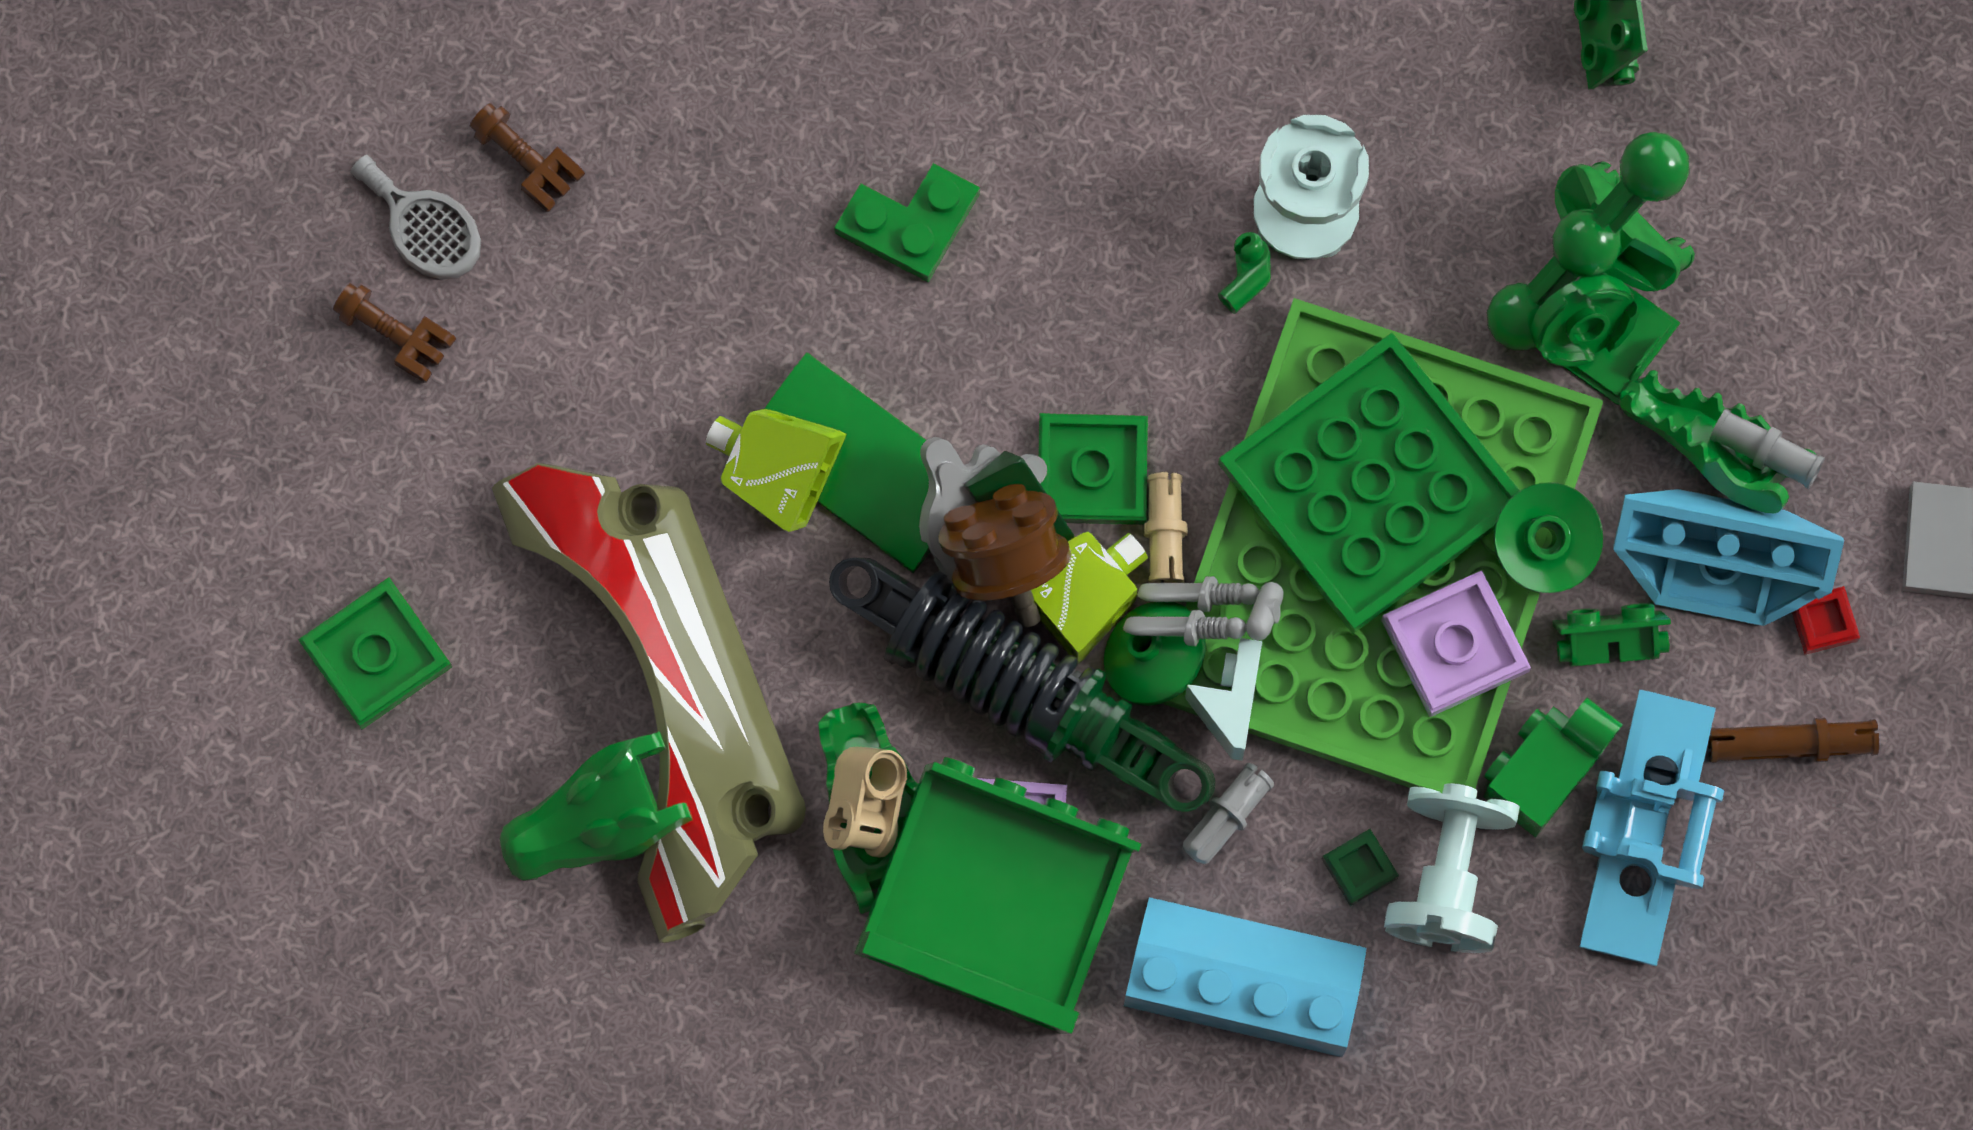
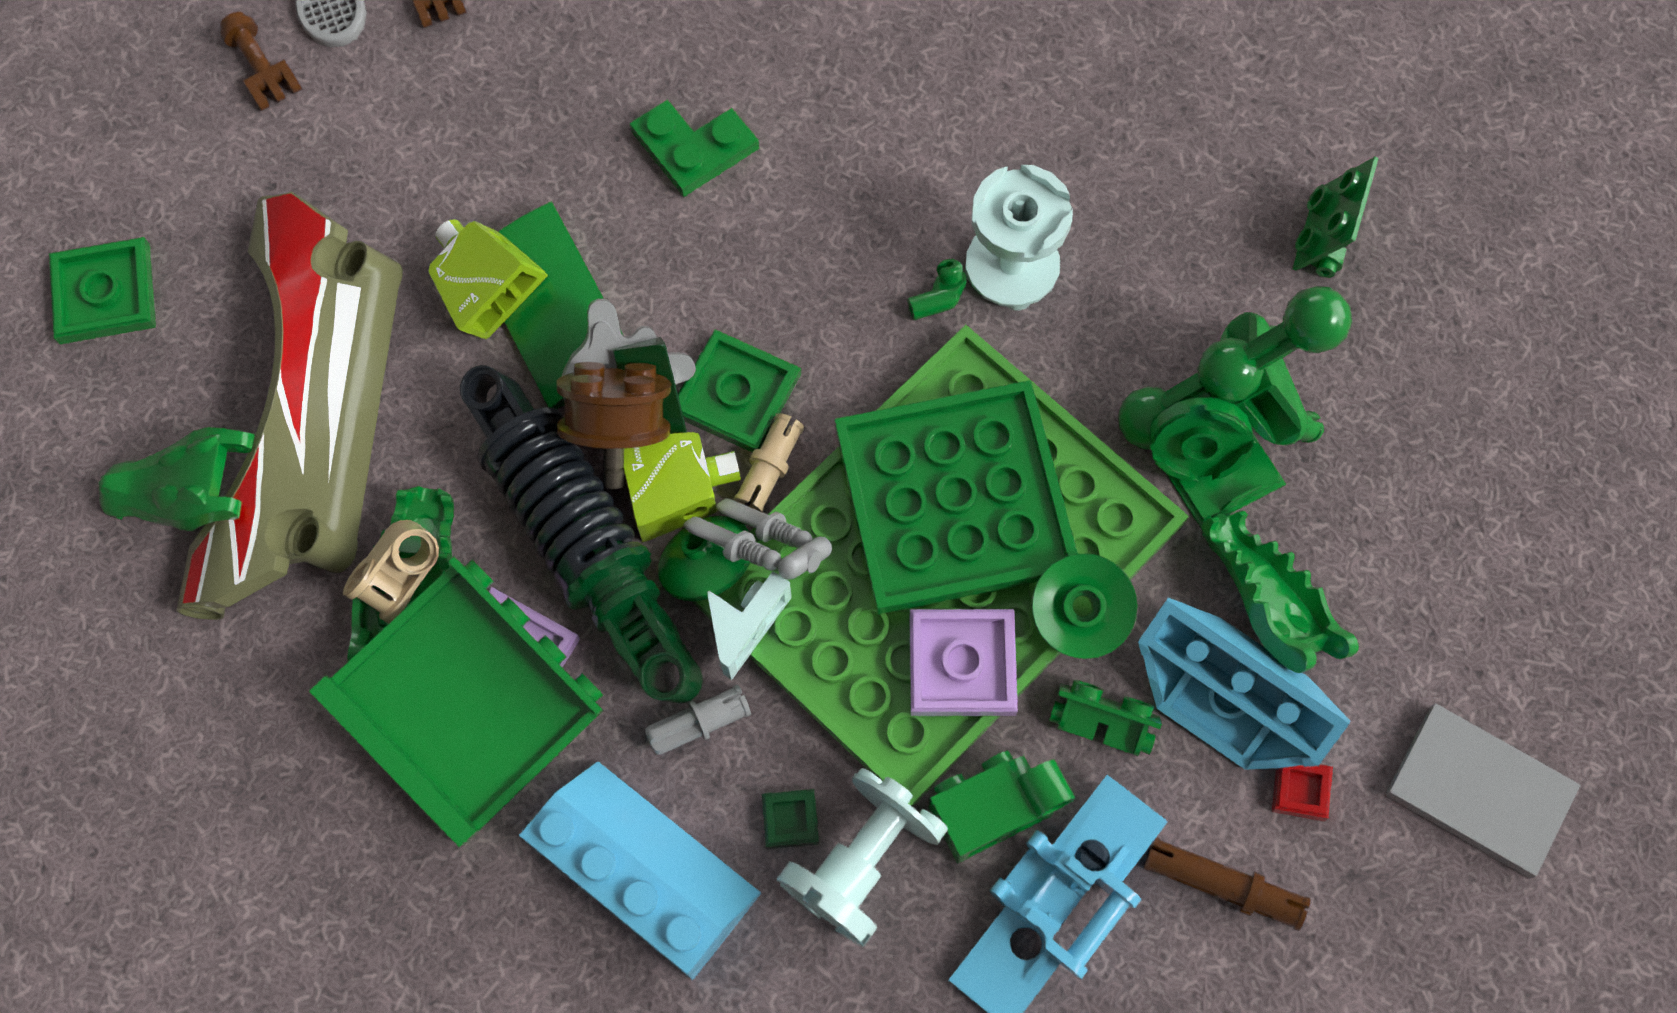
camera: 25 degrees right, 5 degrees down
light grey pin [1710,409,1825,489] -> none

